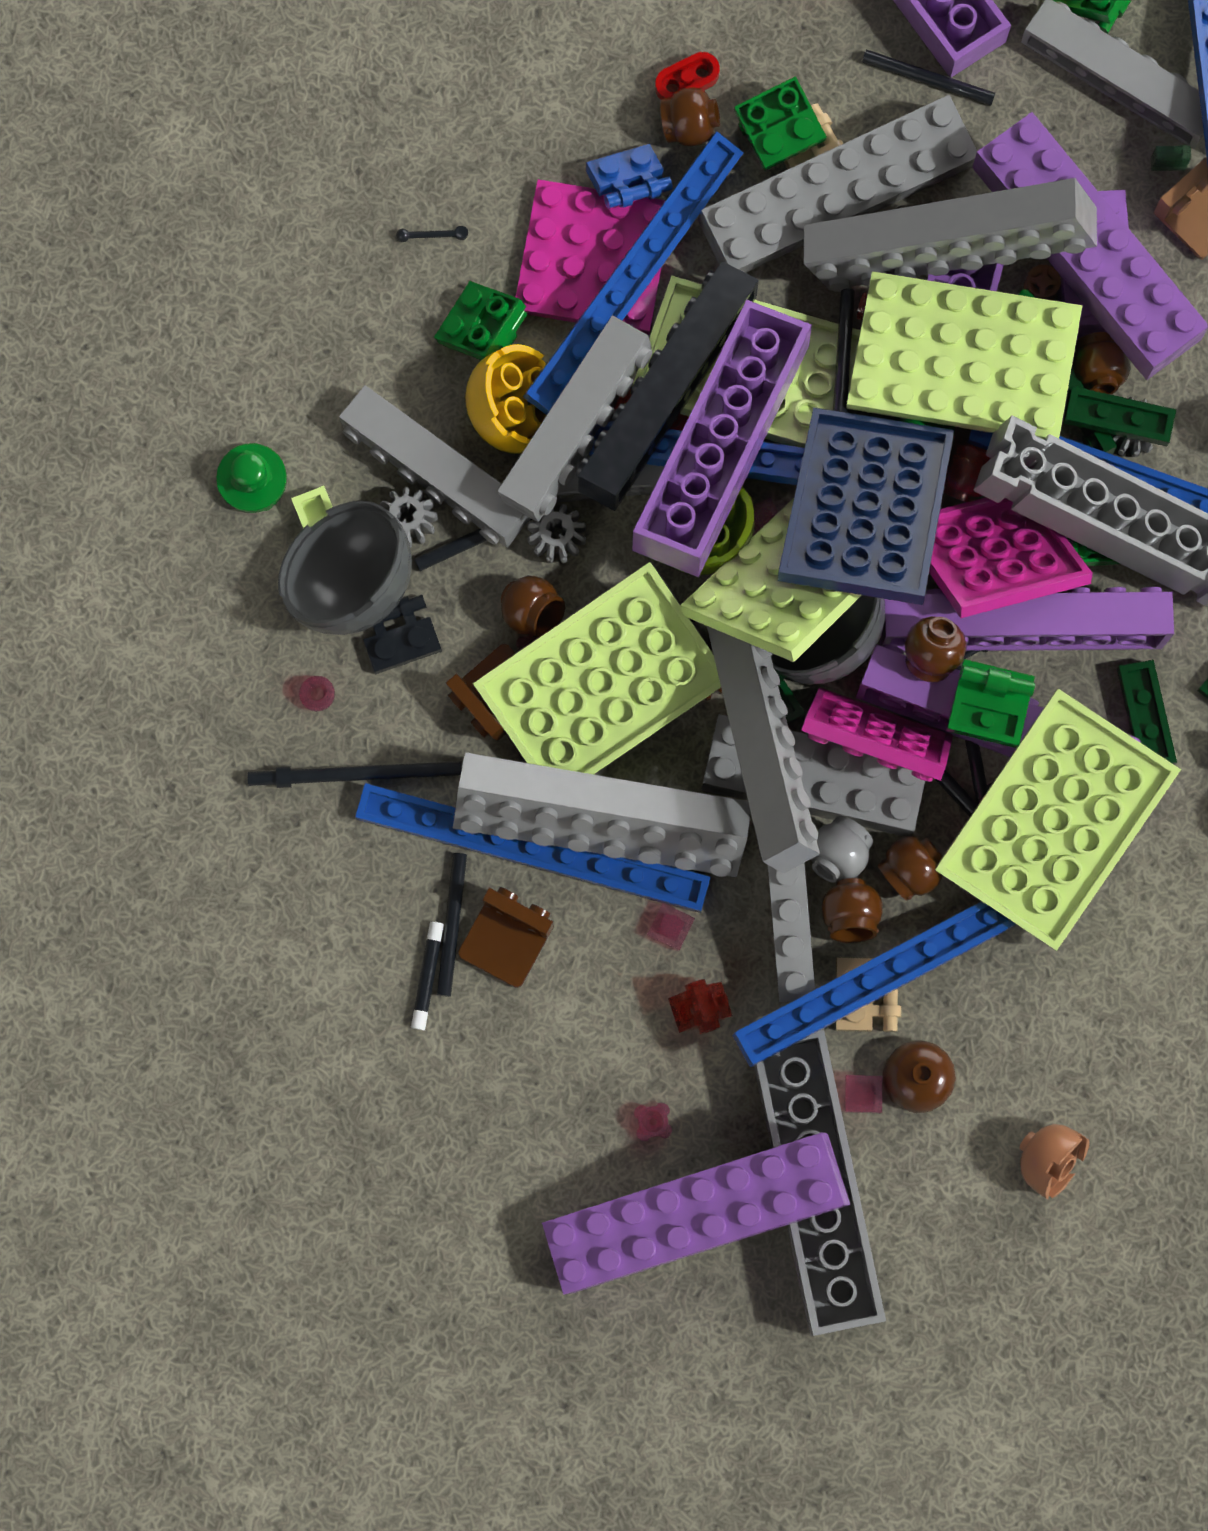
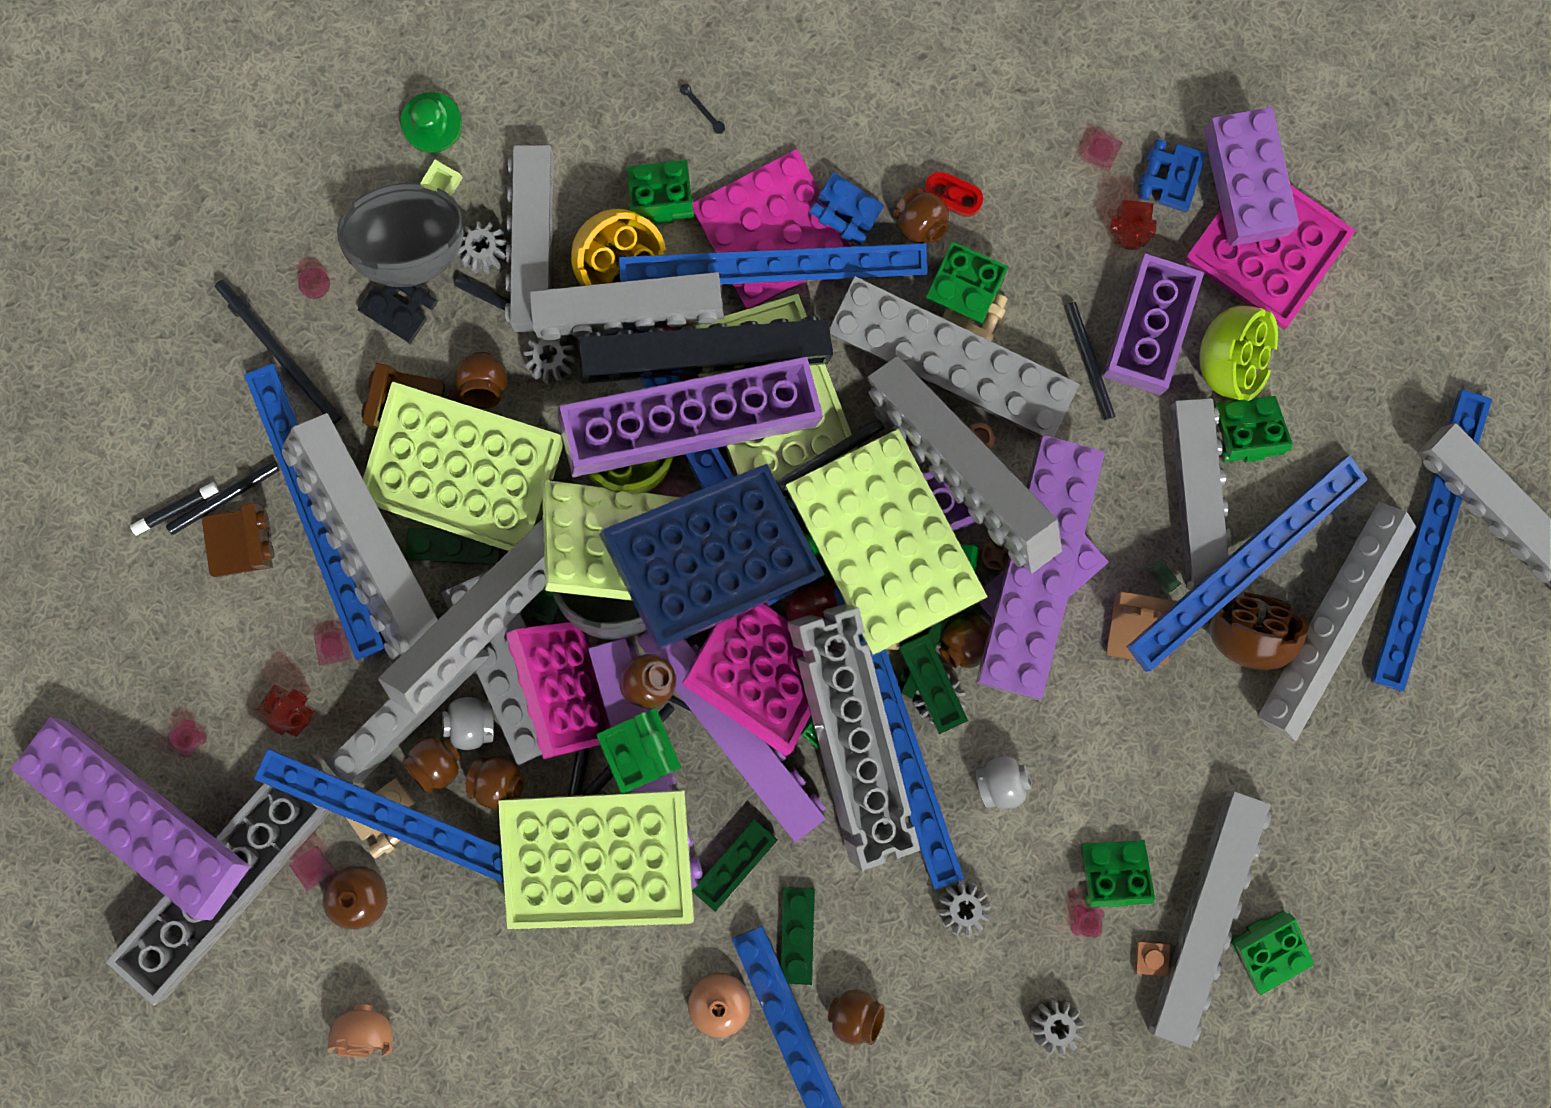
camera: 50 degrees right, 5 degrees up
none -> dark green plate [405,528,501,565]

